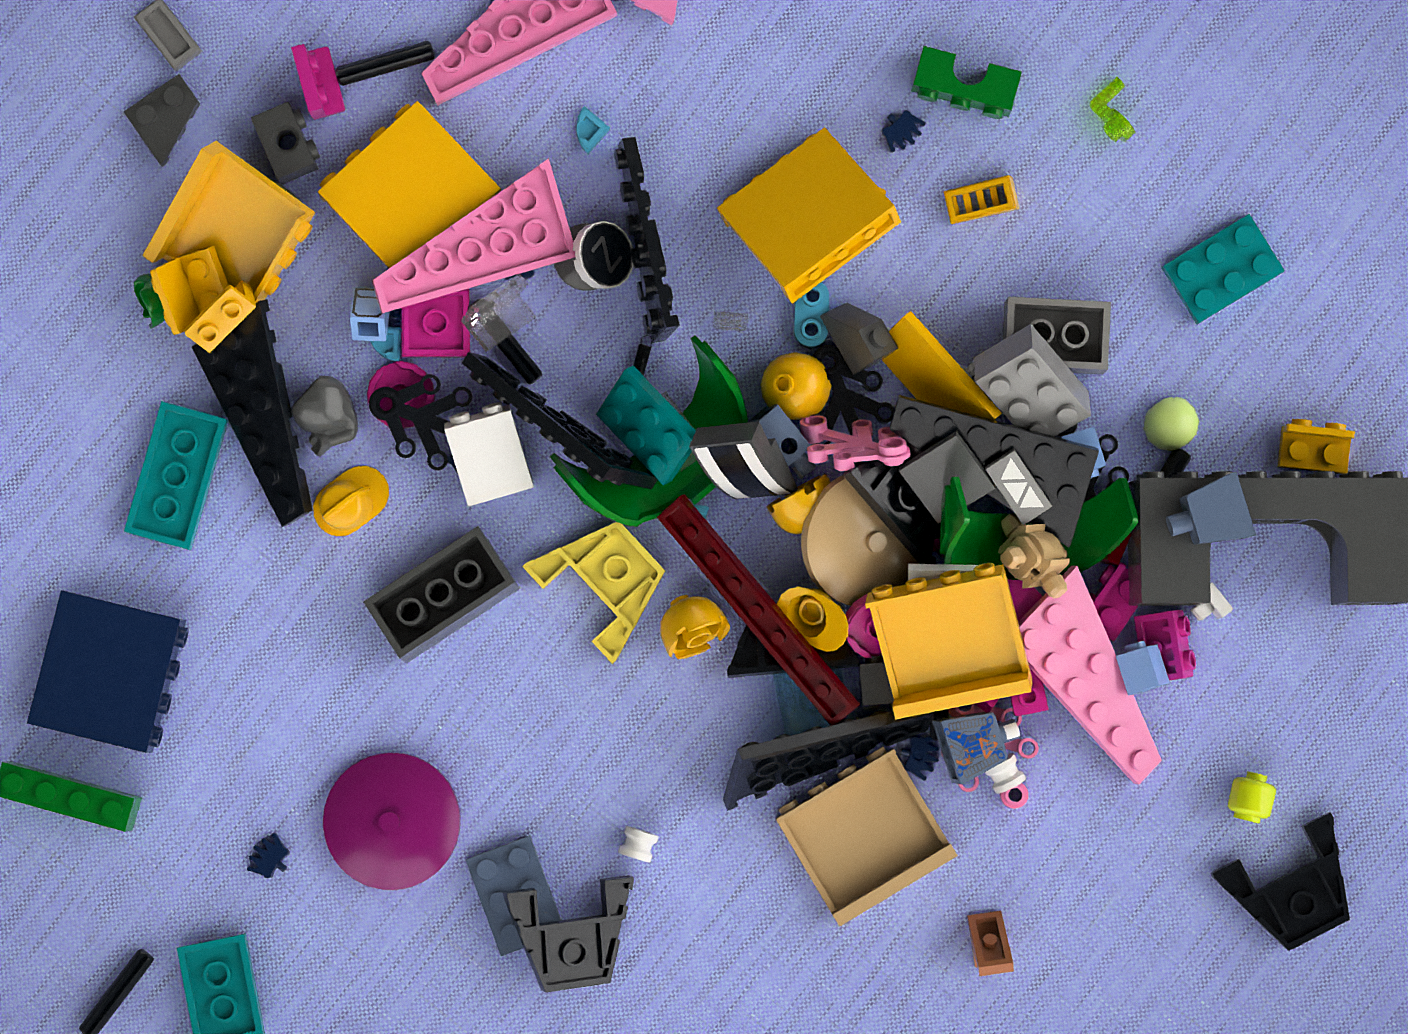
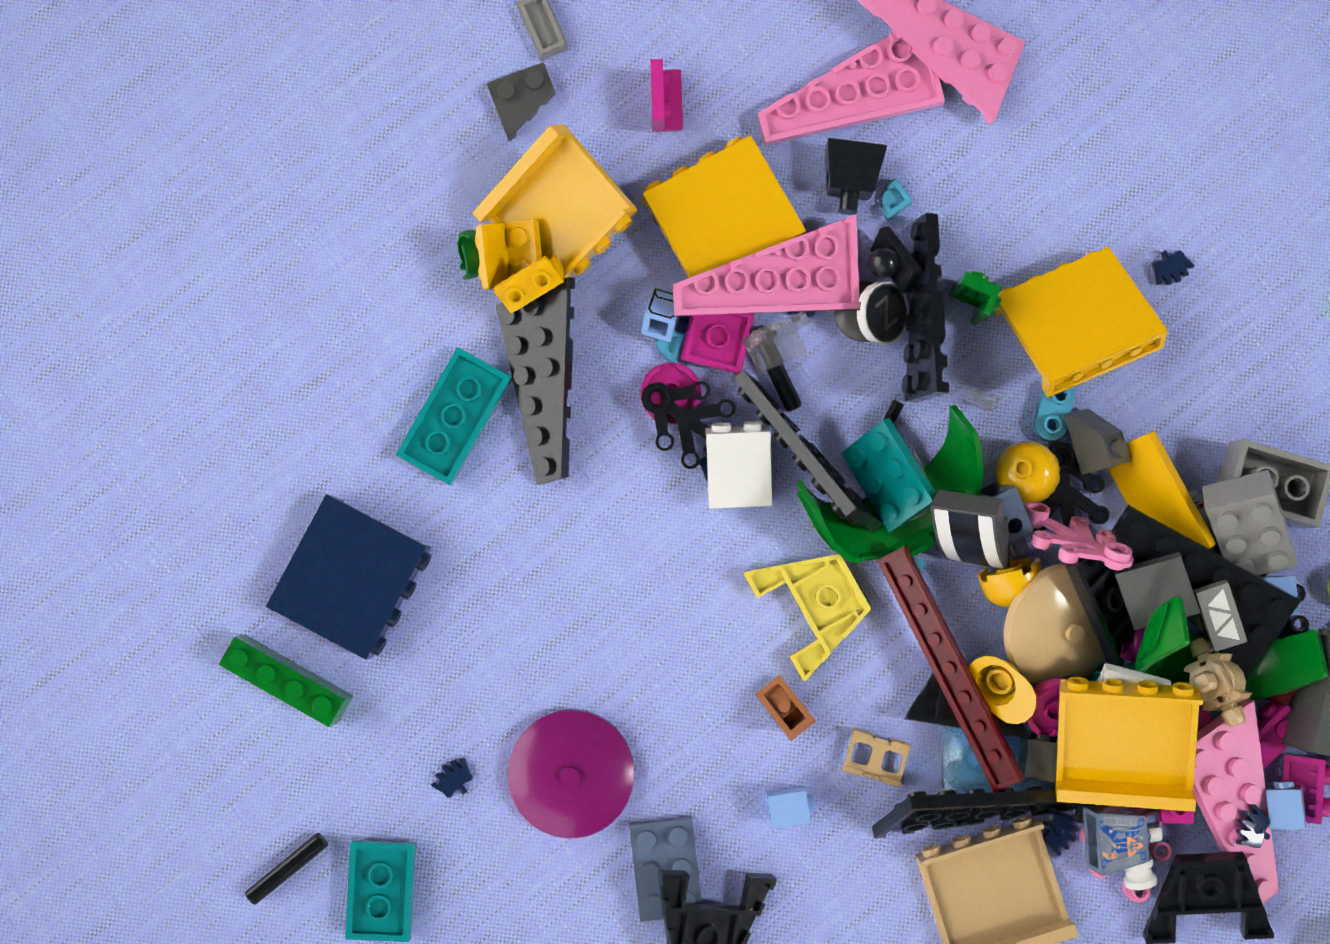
camera: 10 degrees right, 0 degrees up
dark grey brick [251,102,320,185] -> none
dark grey piece [291,376,358,457] -> none
yellow piece [313,466,389,536] -> none
black axle [336,41,434,86] -> none
dark grey brick [363,526,520,664] -> none
white wheel [618,826,659,863] -> none
yellow cylinder [660,595,730,659] -> none
green arch [911,46,1022,119] -> none
yellow slope [943,175,1019,224] -> none
none -> nougat slope [755,675,816,741]
none -> light blue brick [766,786,815,829]
none -> black torso [824,138,887,215]
none -> tan piece [842,728,911,787]
none -> black tile [868,226,922,294]
none -> green bracket [949,271,1002,326]
none -> black wing [1143,851,1274,944]
none -> dark blue piece [1236,804,1270,848]

